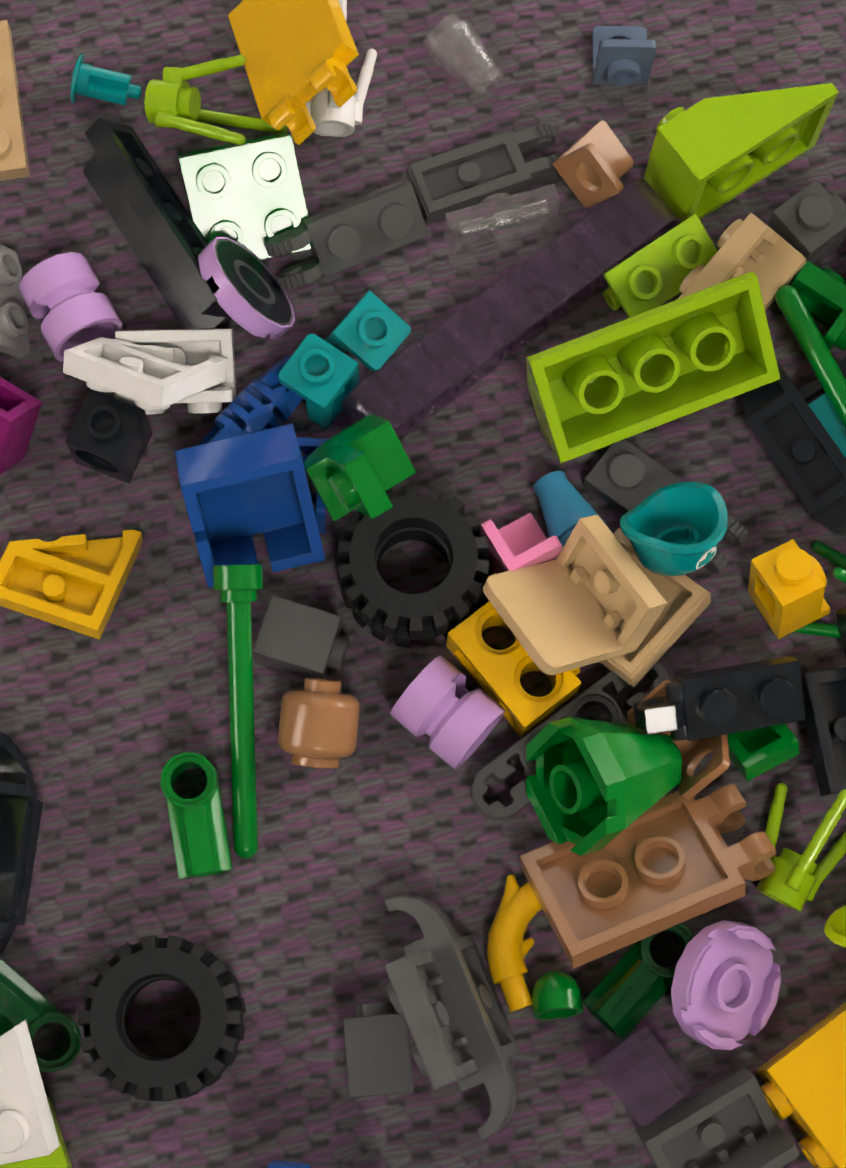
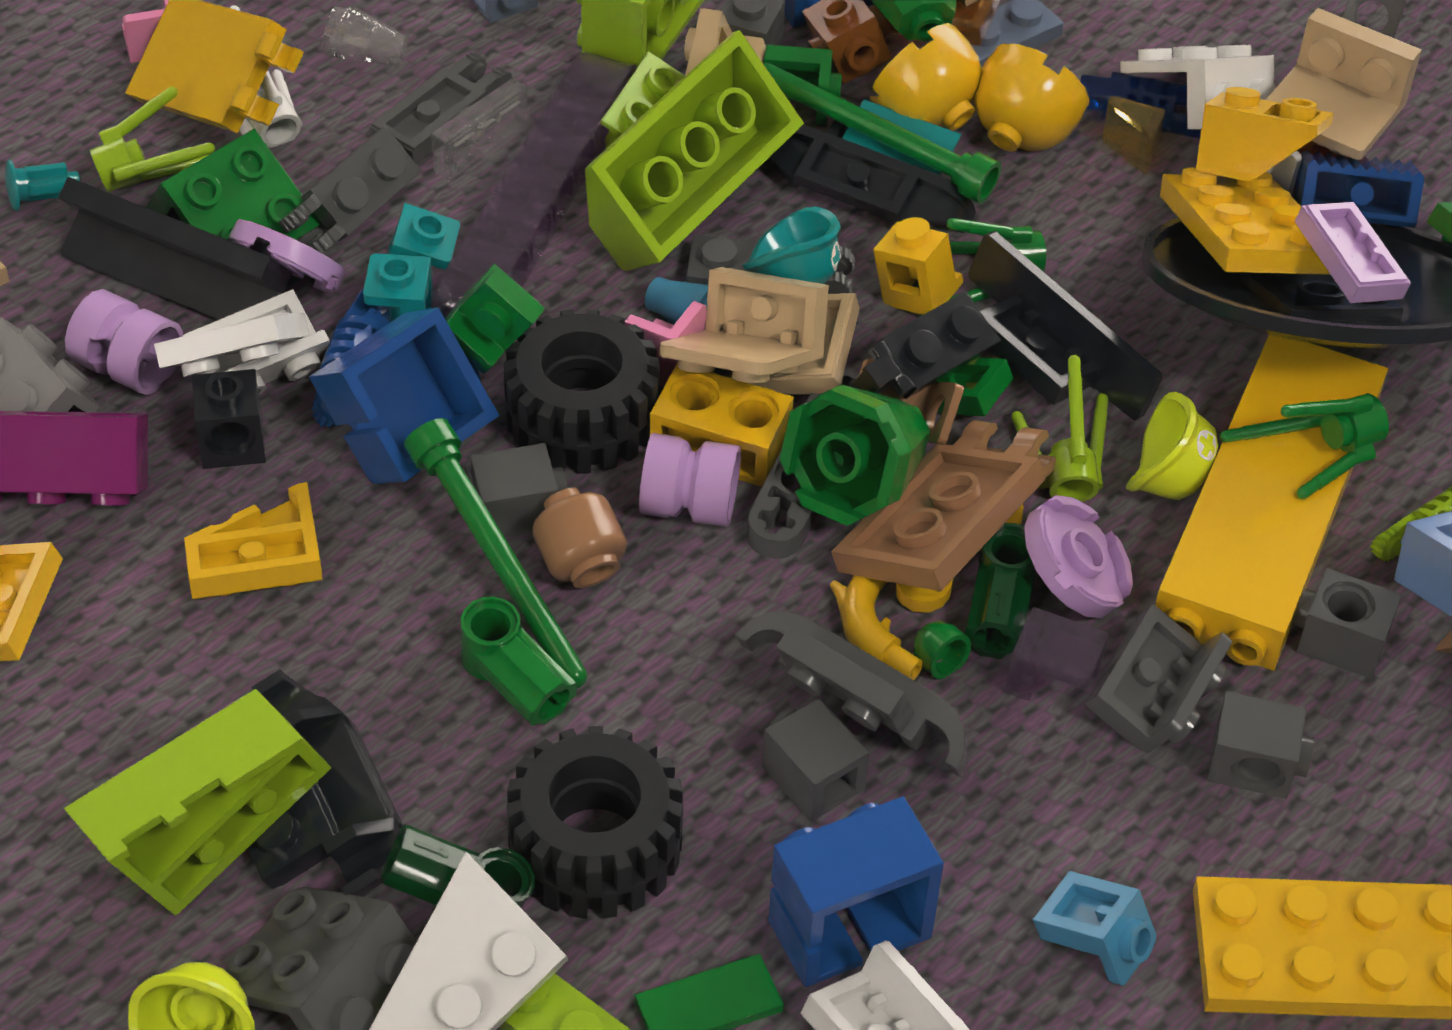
camera: 30 degrees left, 25 degrees down
medium nougat bracket [552,120,634,209] -> none

